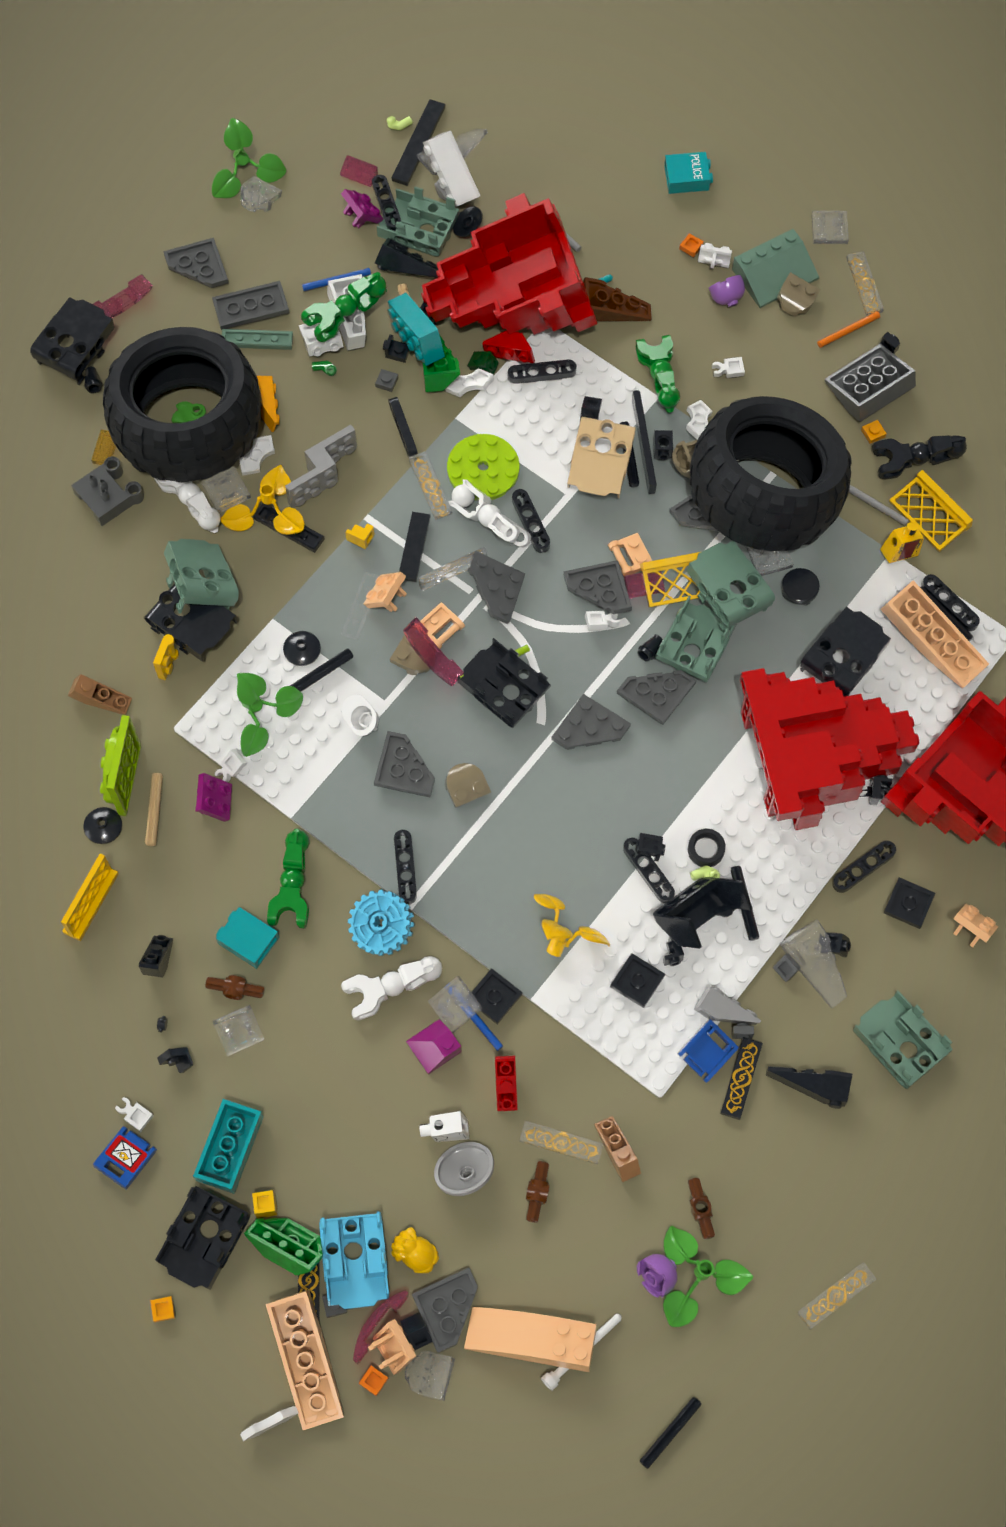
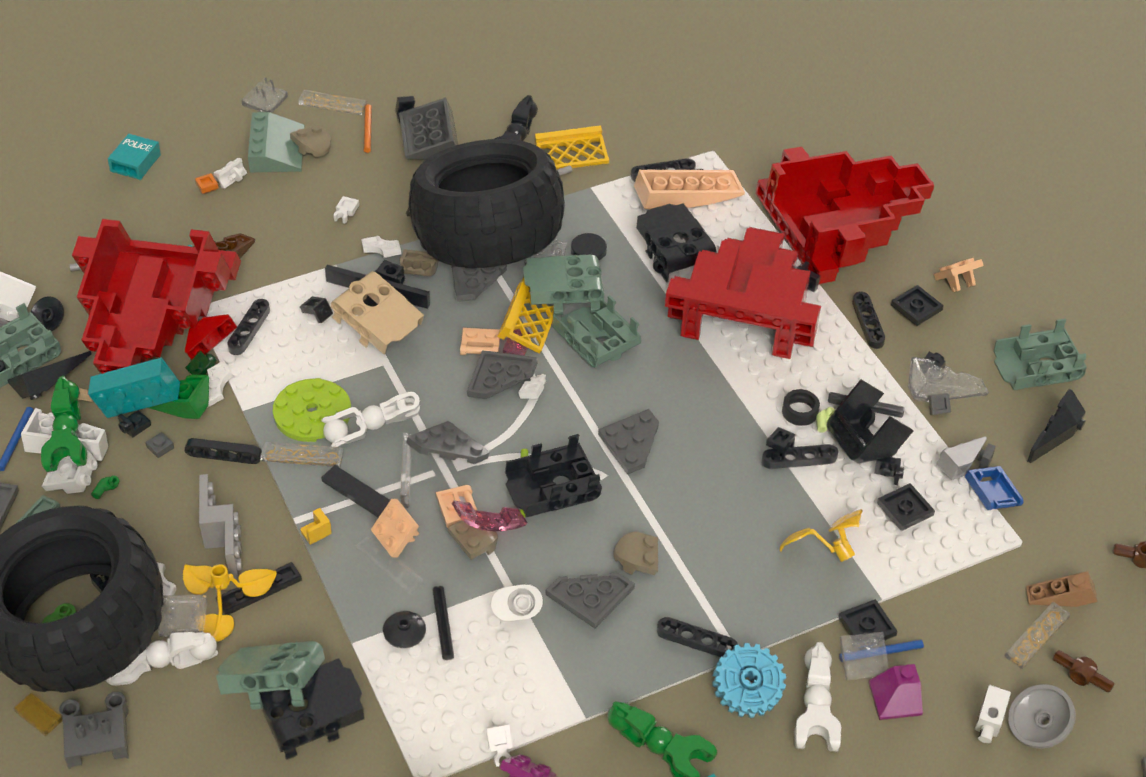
camera: 65 degrees left, 20 degrees down
yellow plate [153,634,179,680] -> none
bright green plant [237,673,303,757] -> none
red slope [495,1056,518,1111] -> none
black beam [512,489,550,553] -> none
dark grey plate [617,670,697,725] -> none
green piece [636,335,680,413] -> none
black cone [637,634,663,661] -> none
medium lavender cylinder [709,275,745,307] -> none
black tile [720,1037,763,1120] -> none
yellow torso [880,522,924,563] -> none

